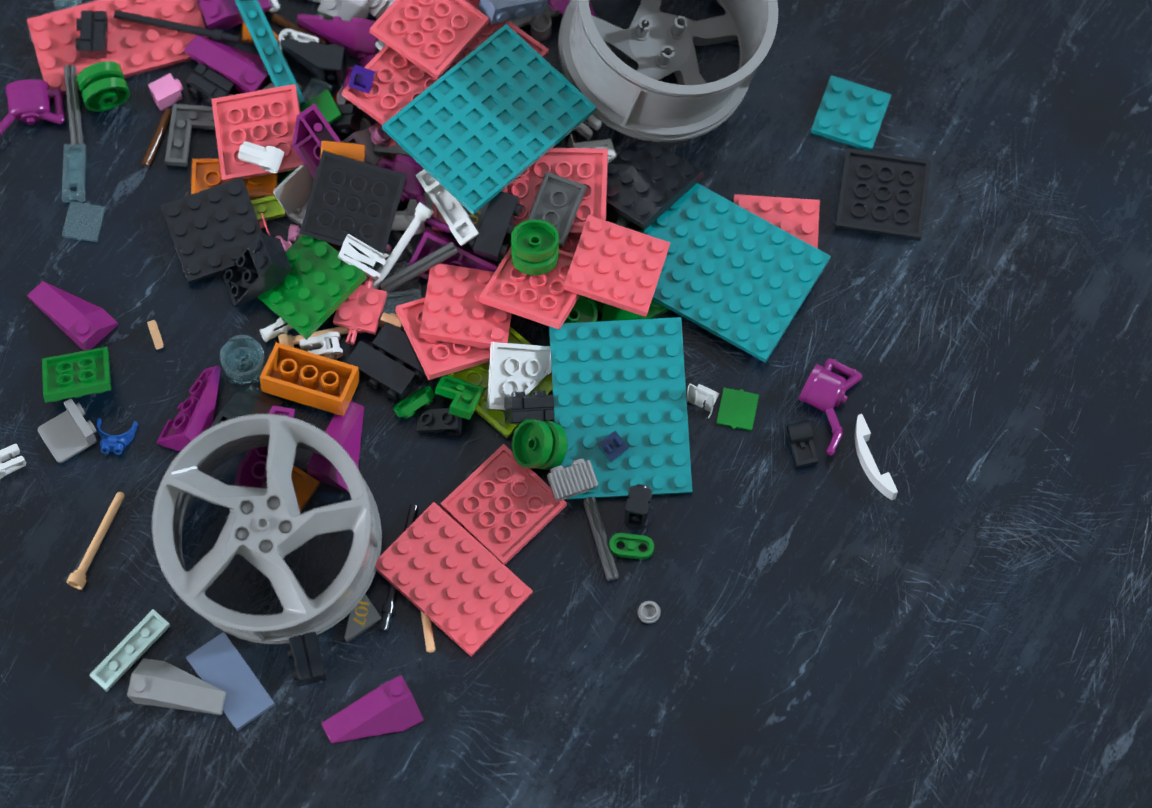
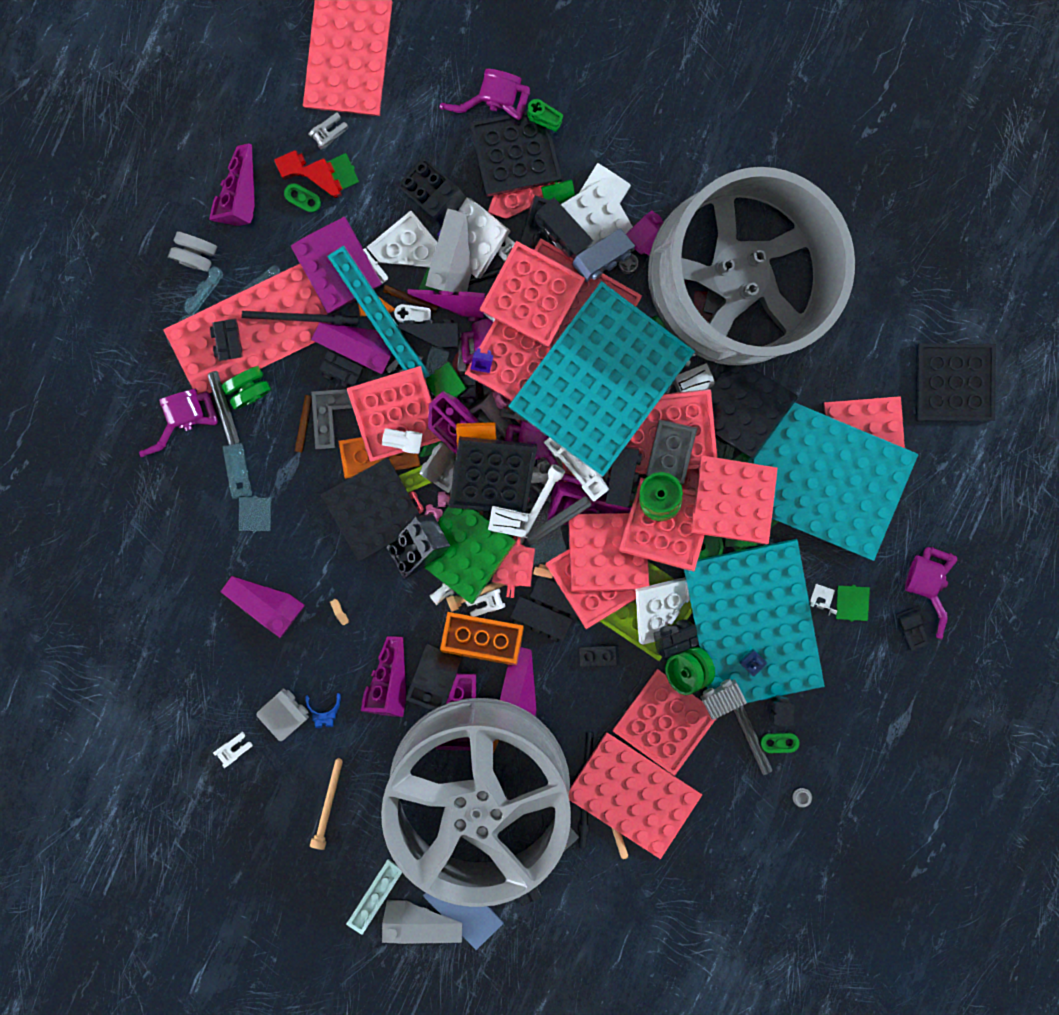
camera: 10 degrees left, 20 degrees up
green plate [42,347,111,403] -> none
bright pink brick [148,73,183,111] -> none
clear light blue brick [220,335,266,385] -> none
magenta wedge [321,675,424,744] -> none
green plate [393,386,435,419] -> none
green plate [435,375,485,420] -> none
teal plate [811,75,891,151] -> none
white slope [854,414,898,500] -> none

